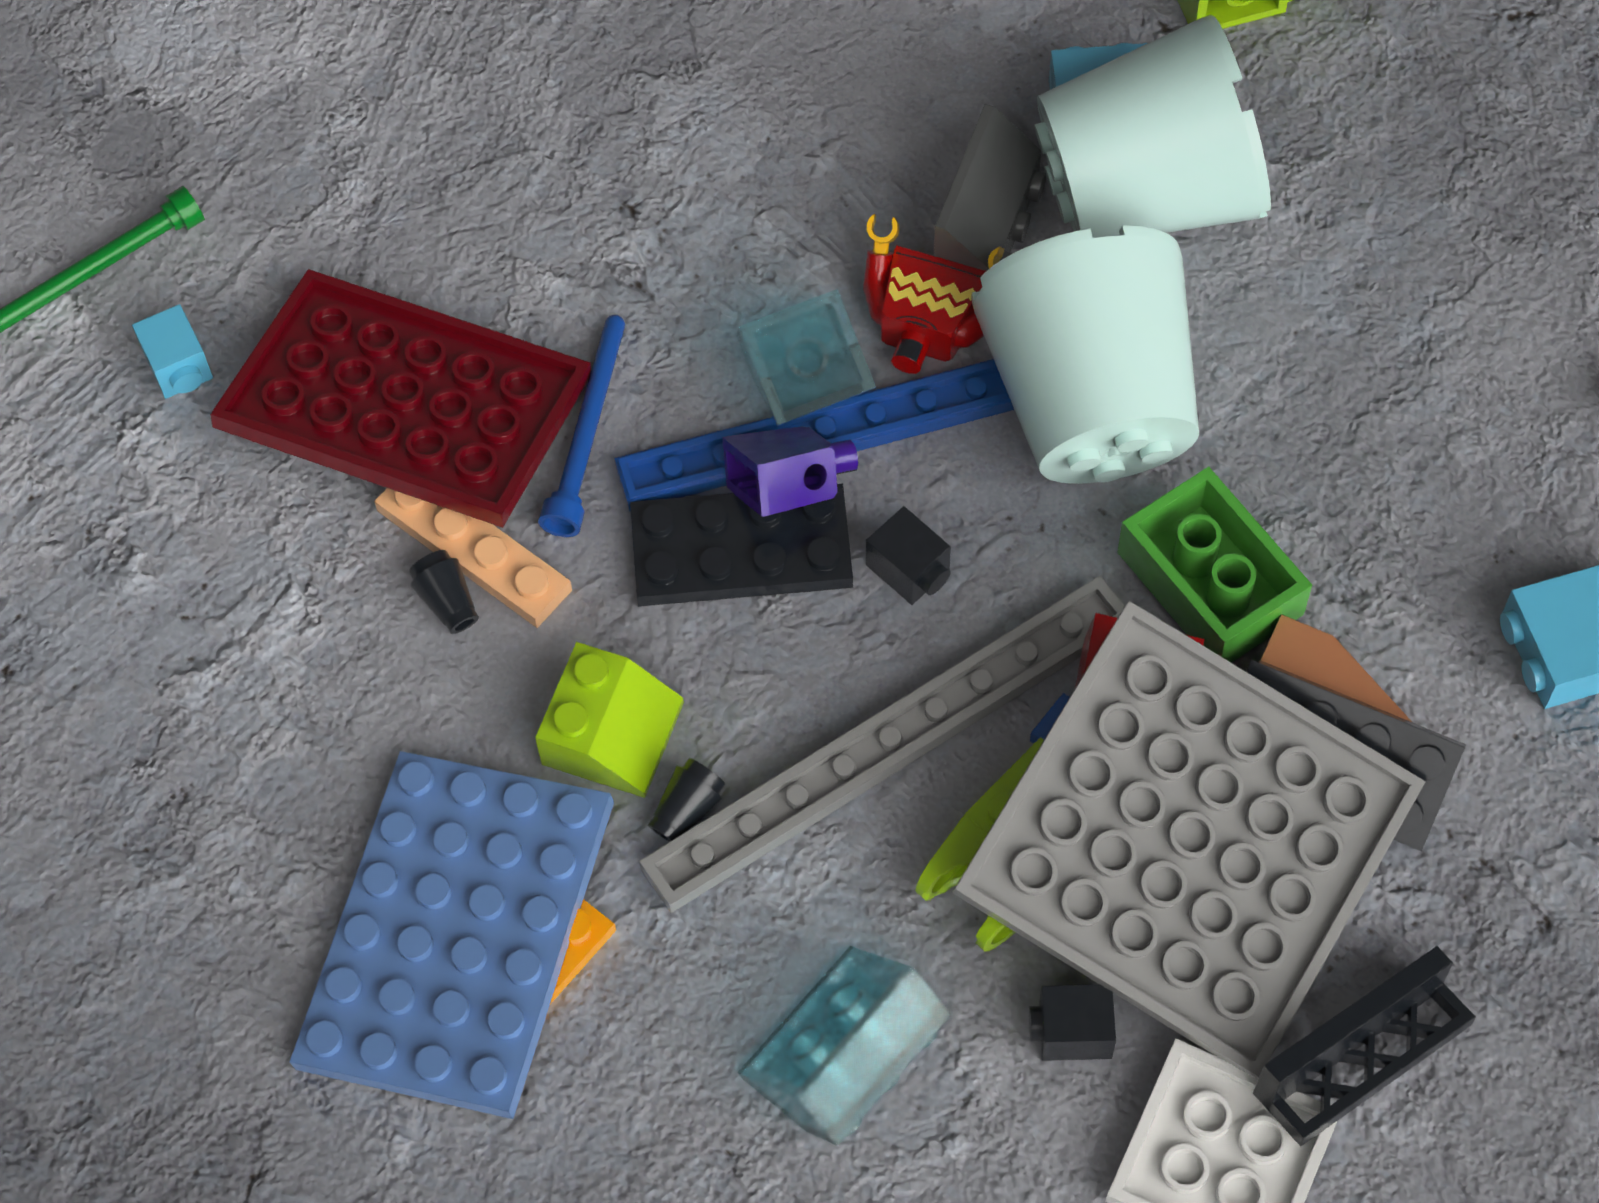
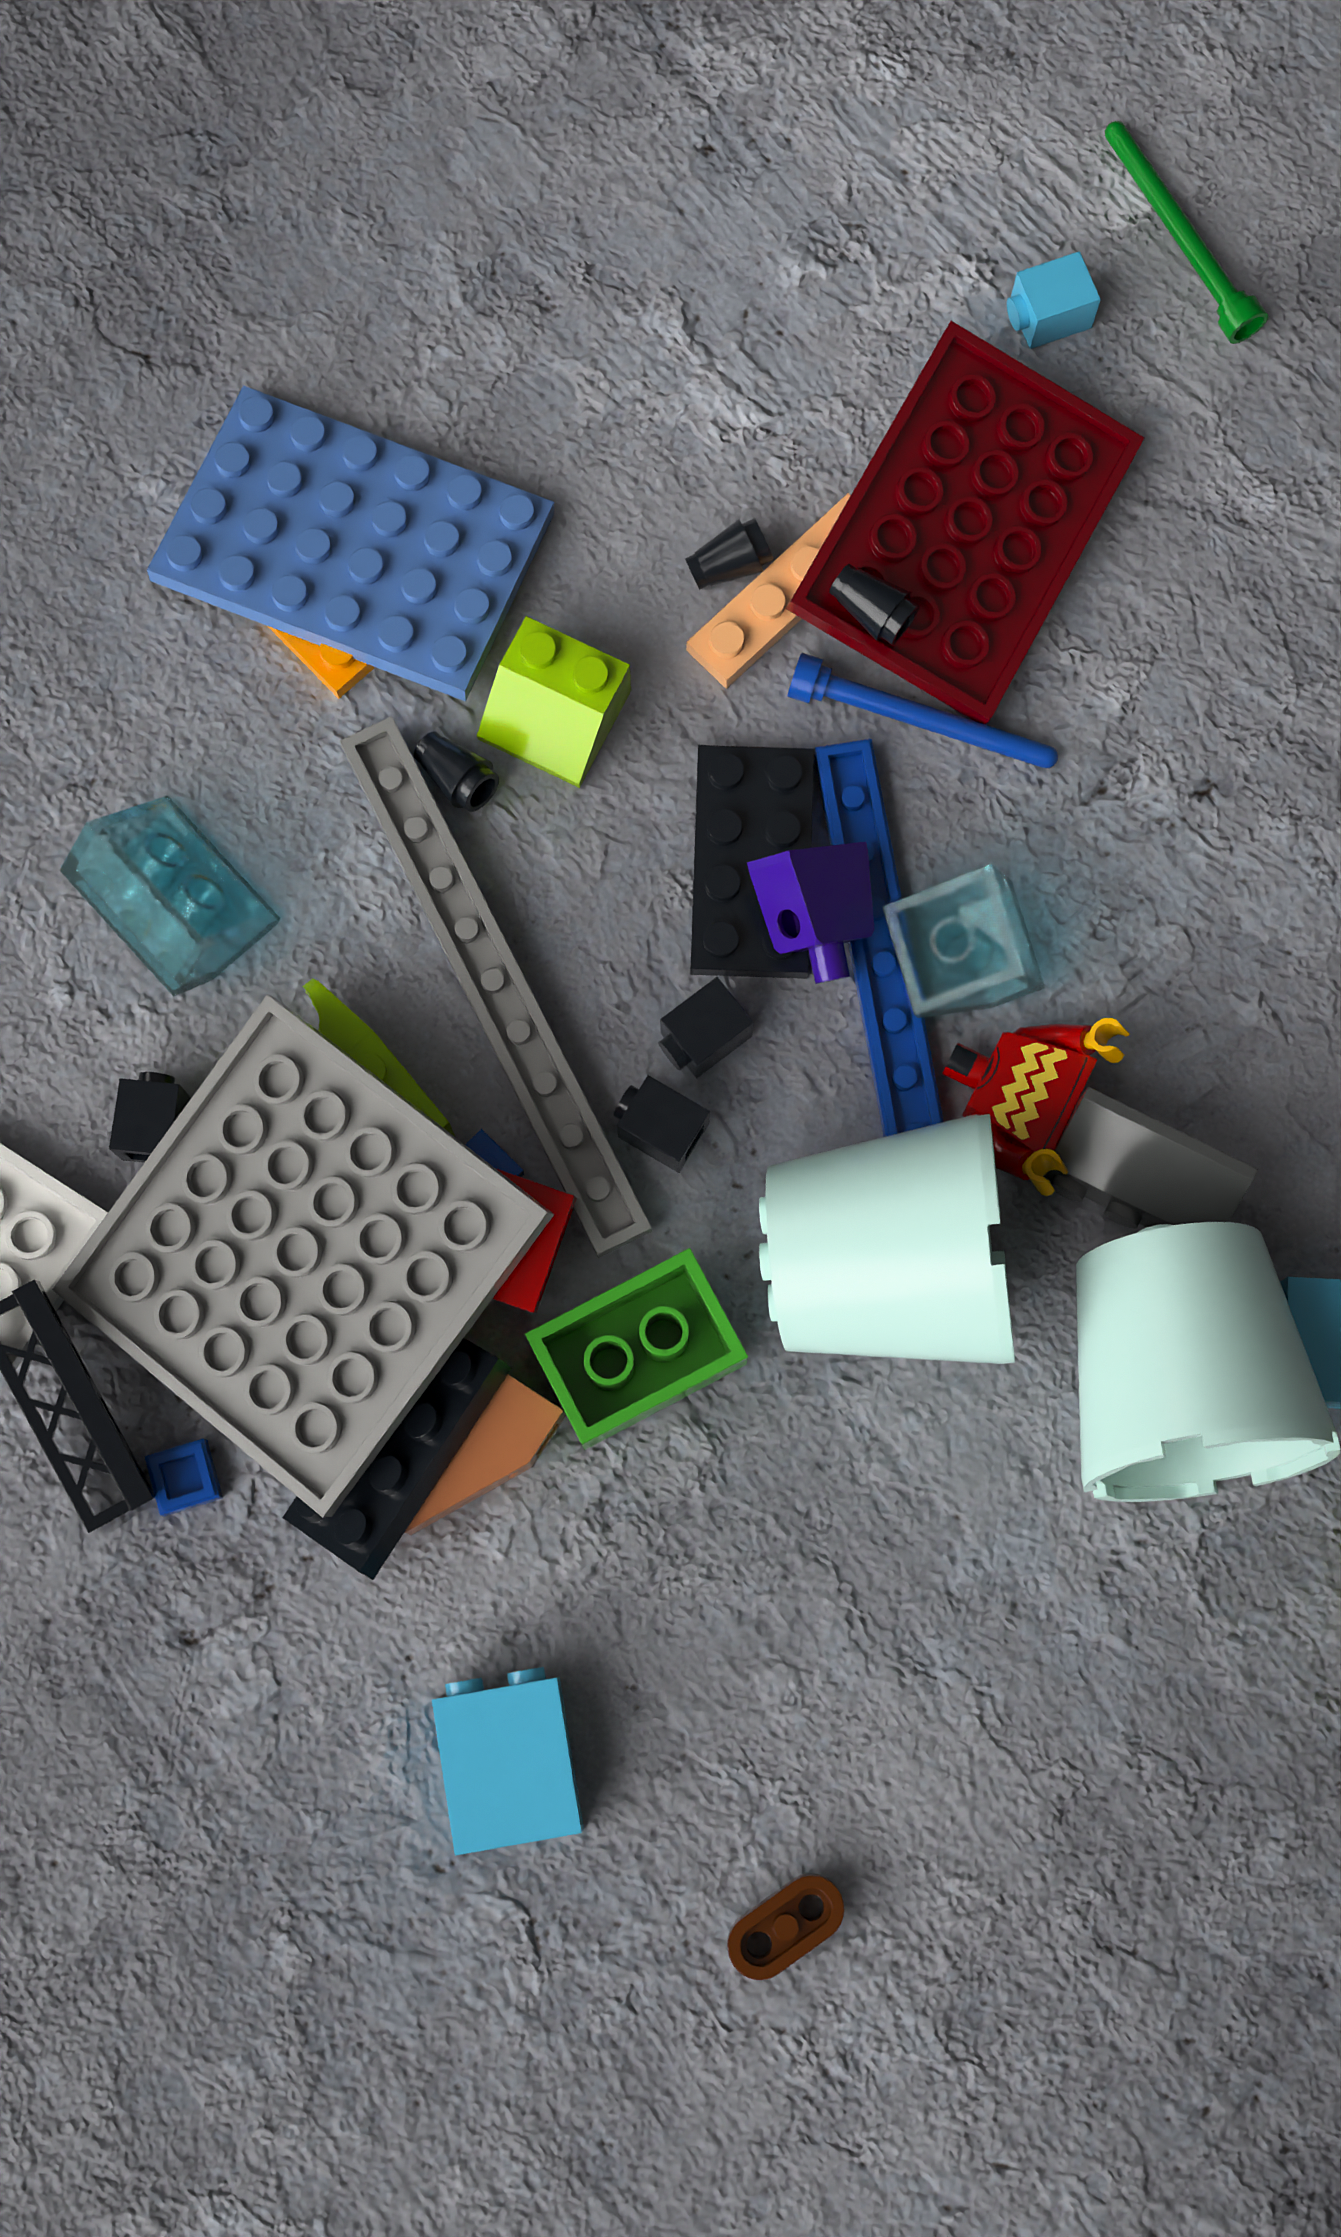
camera: 95 degrees right, 15 degrees up
none -> blue tile [144,1438,223,1517]
none -> black brick [613,1075,710,1173]
none -> black cone [829,564,920,645]

